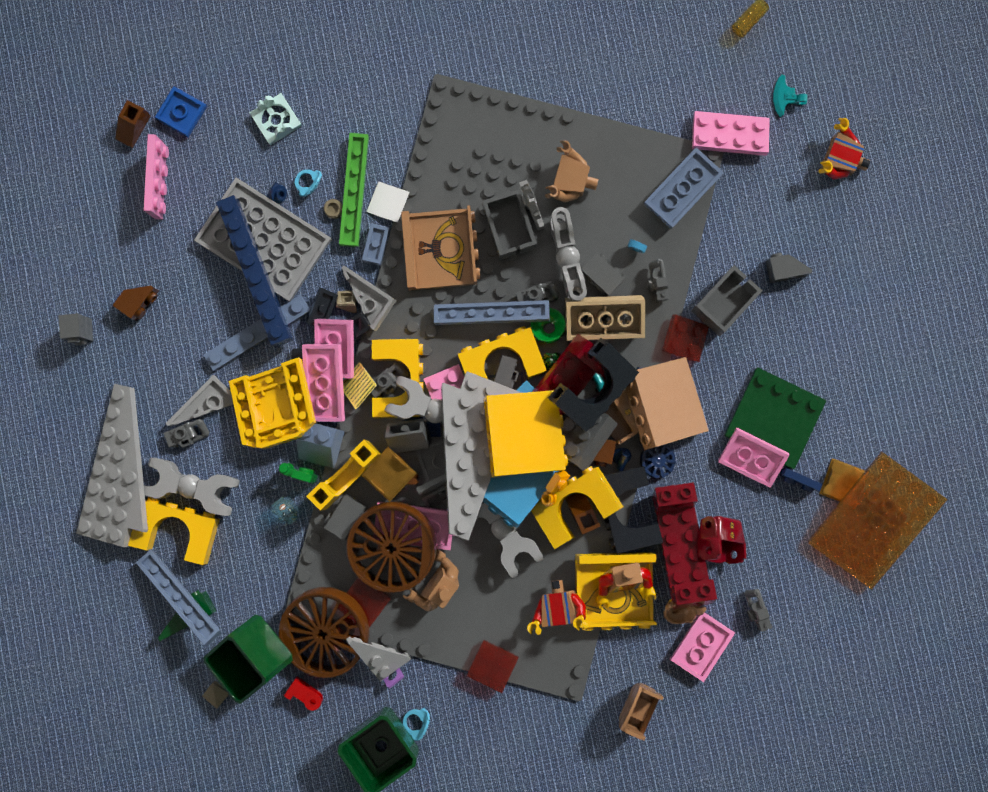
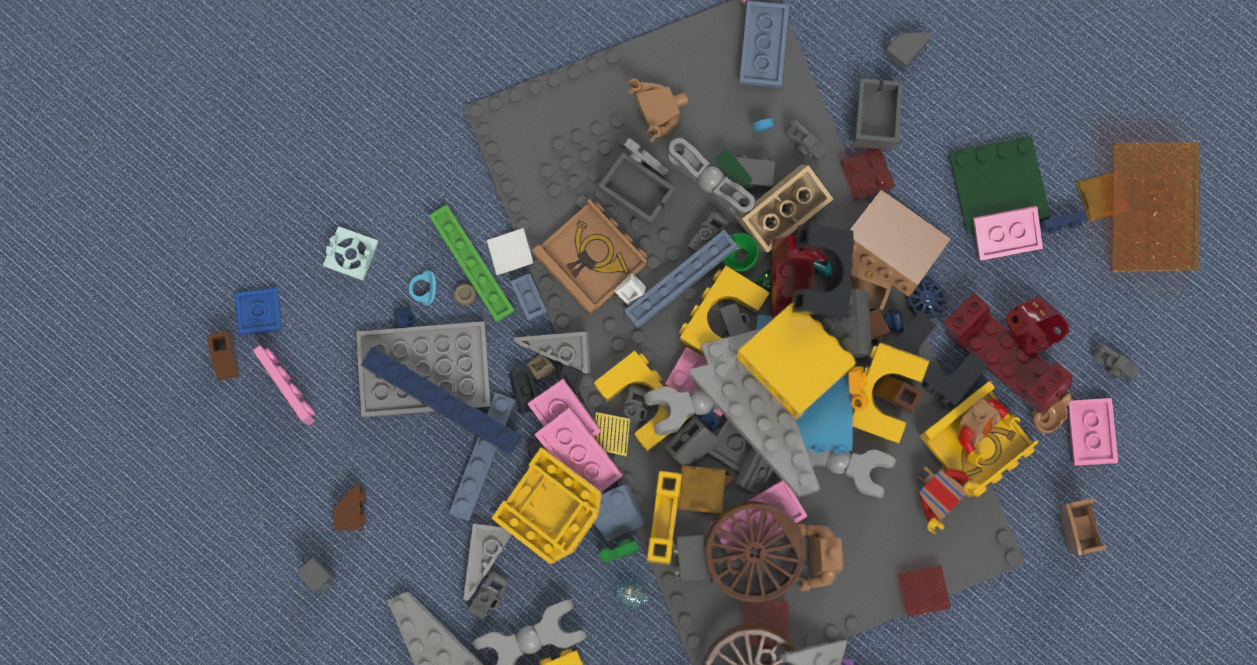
camera: 35 degrees left, 5 degrees down
none -> white slope [615,273,646,306]
none -> dark green sticker [715,149,752,188]

